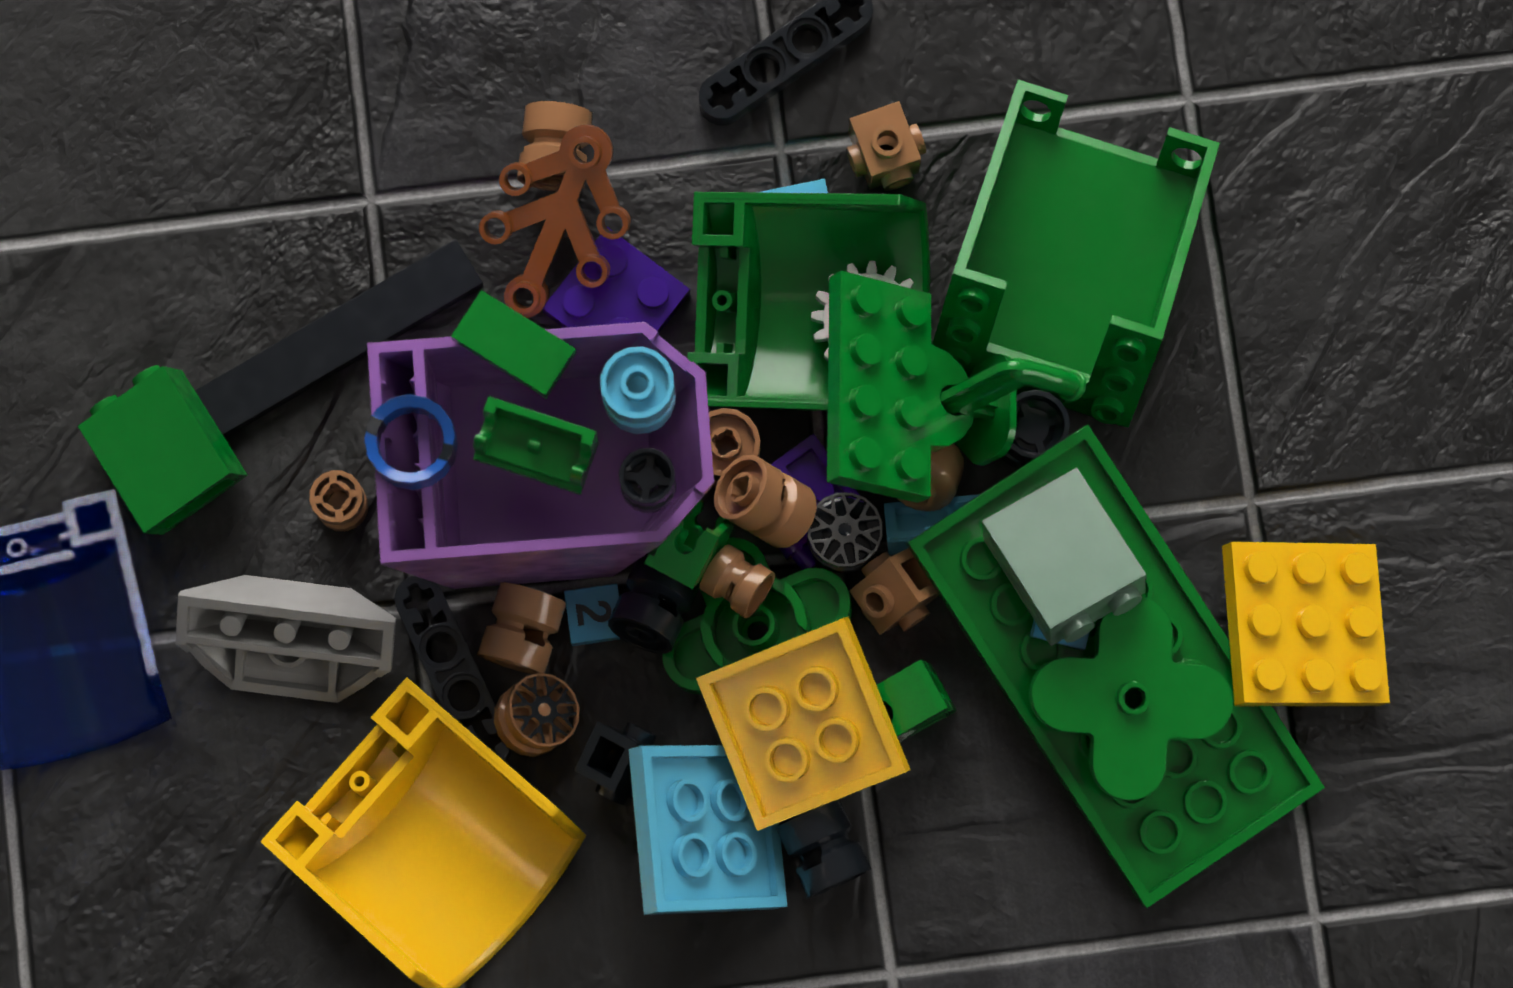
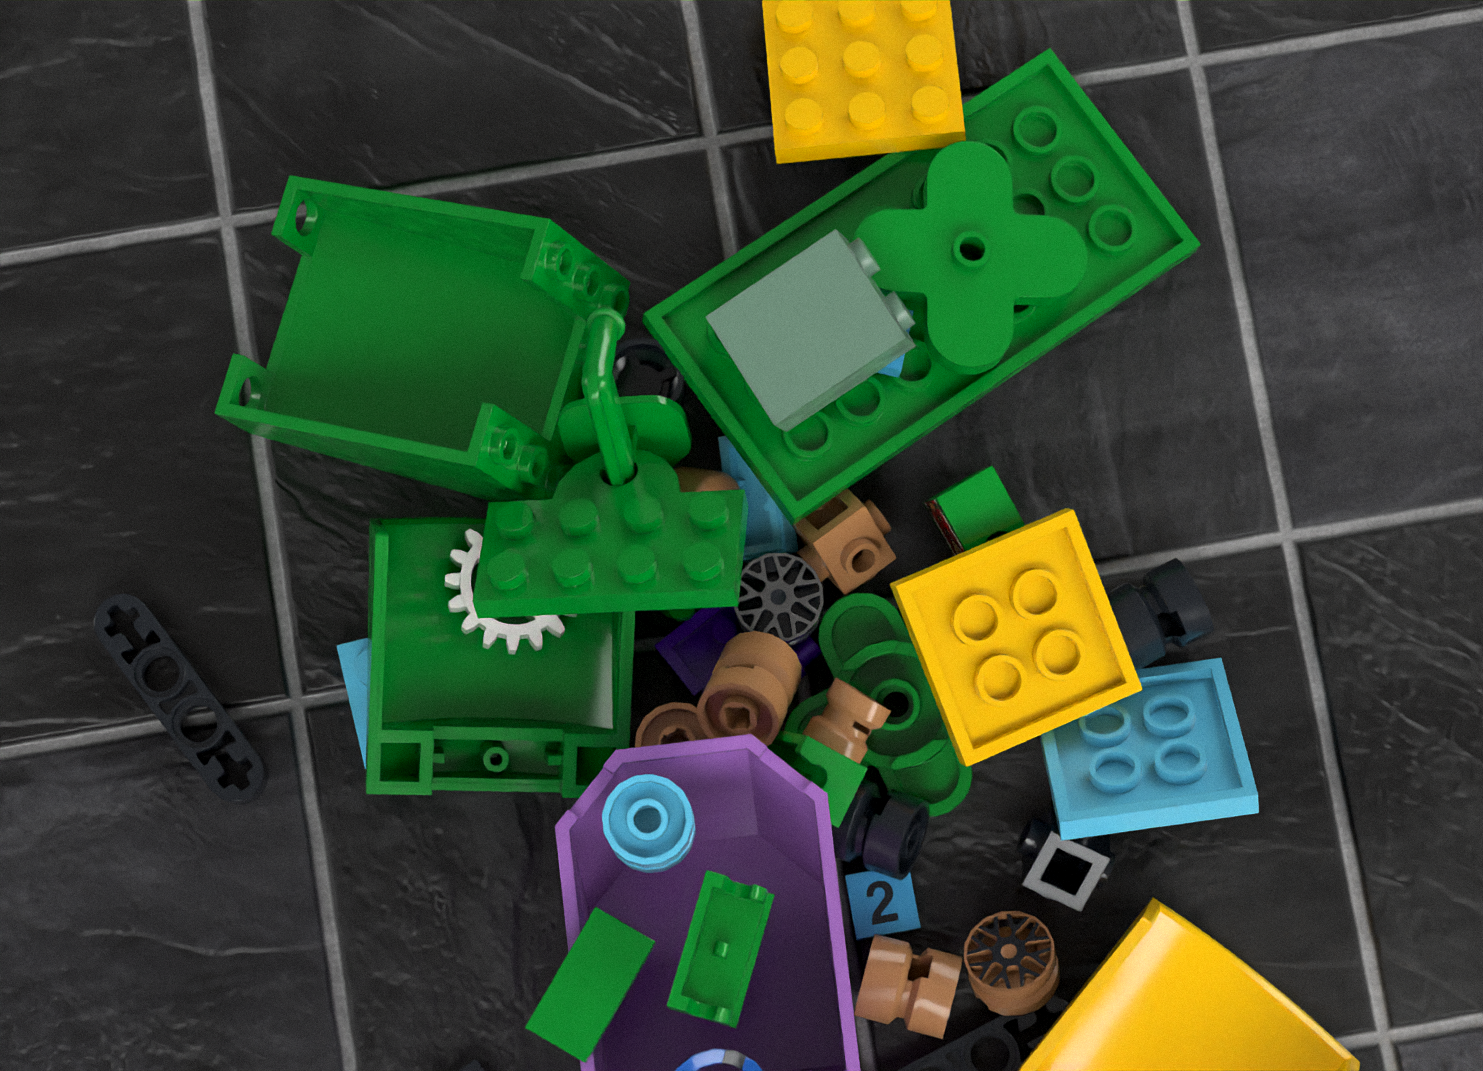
camera: 85 degrees left, 0 degrees up
dark orange plant [479,124,631,318] -> none
medium nougat wheel [517,101,593,191] -> none
dark purple plate [542,227,691,334] -> none
black wheel [619,448,676,513] -> none
medium nougat brick [846,101,926,191] -> none

